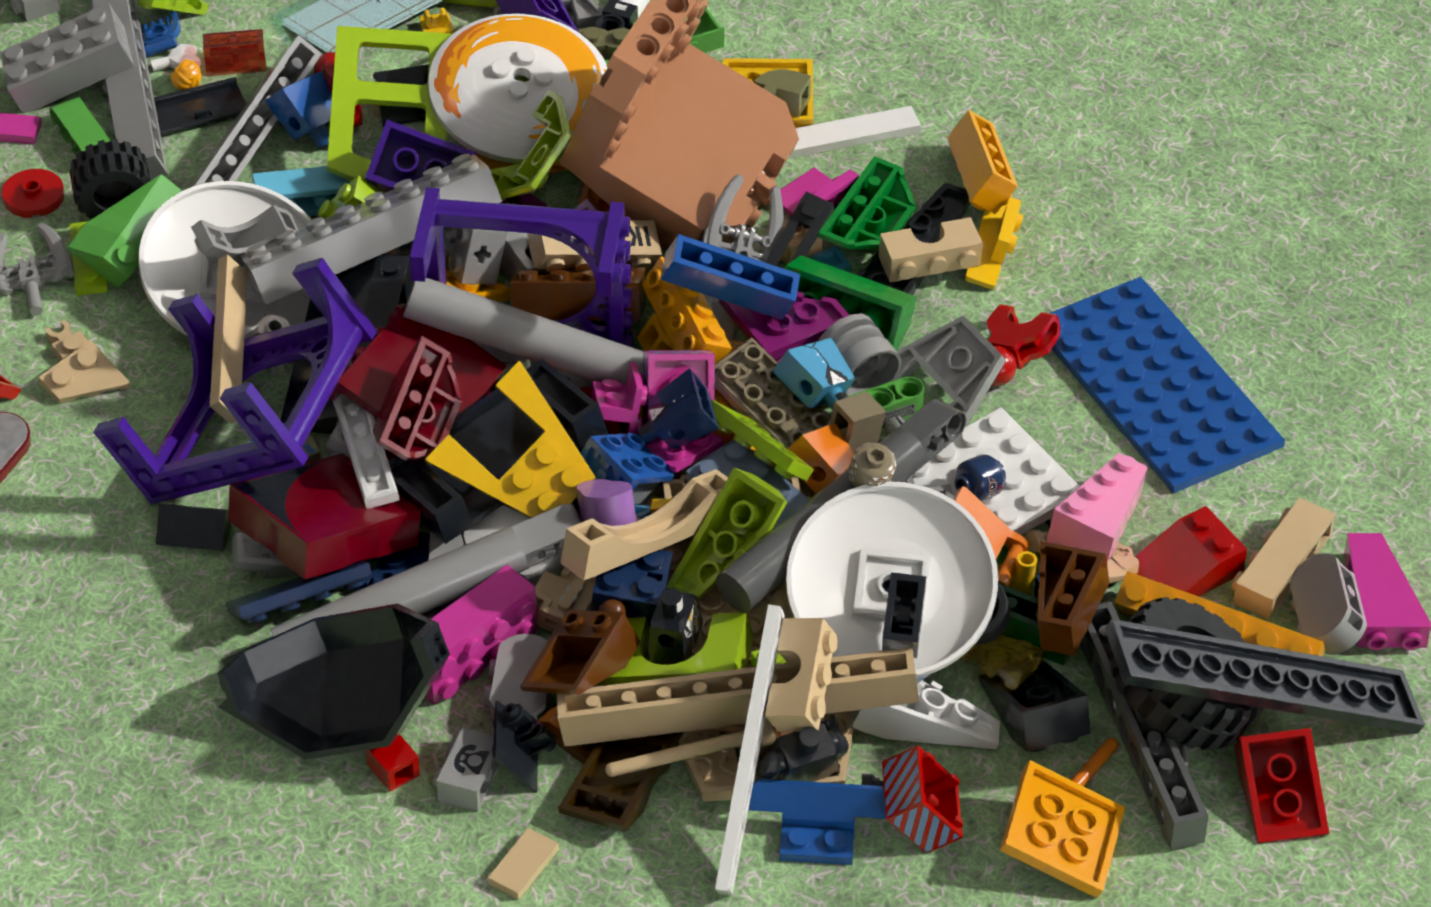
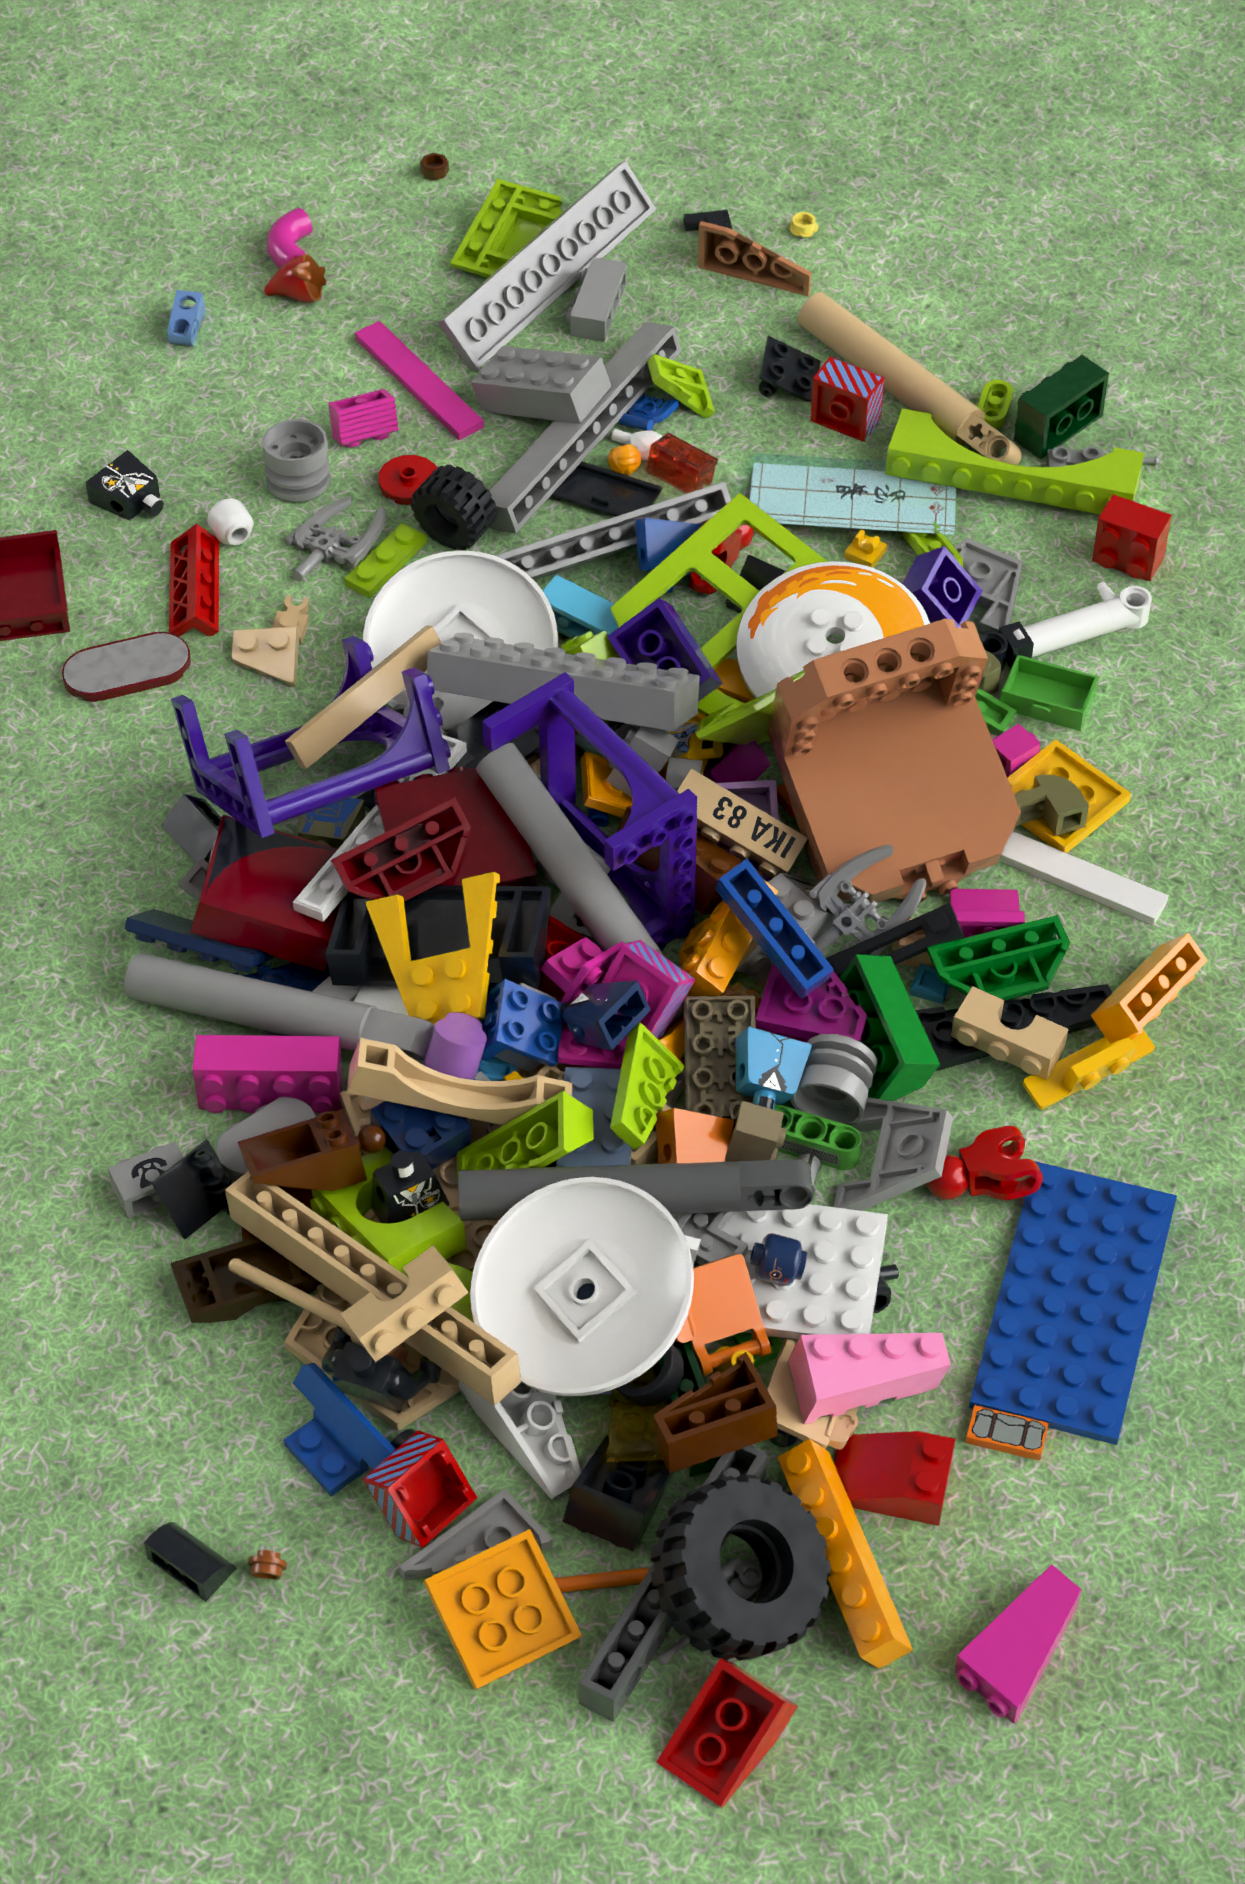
camera: 45 degrees right, 5 degrees up
bright green beam [49,97,110,156] -> none
bright green wedge [66,174,182,288] -> none
light grey arch [191,205,299,268] -> none
black panel [217,603,450,759] -> none
red brick [365,735,420,792] -> none
tan tile [488,828,559,900] -> none
white tile [715,604,784,896] -> none
dark tan head [848,442,896,487] -> none
black brick [882,572,927,658] -> none
black plate [1105,619,1425,734] -> none
tan brick [1231,497,1336,621] -> none
light grey brick [1290,553,1367,655] -> none
none -> light grey wing [399,1489,553,1581]
none -> tile [966,1405,1049,1461]

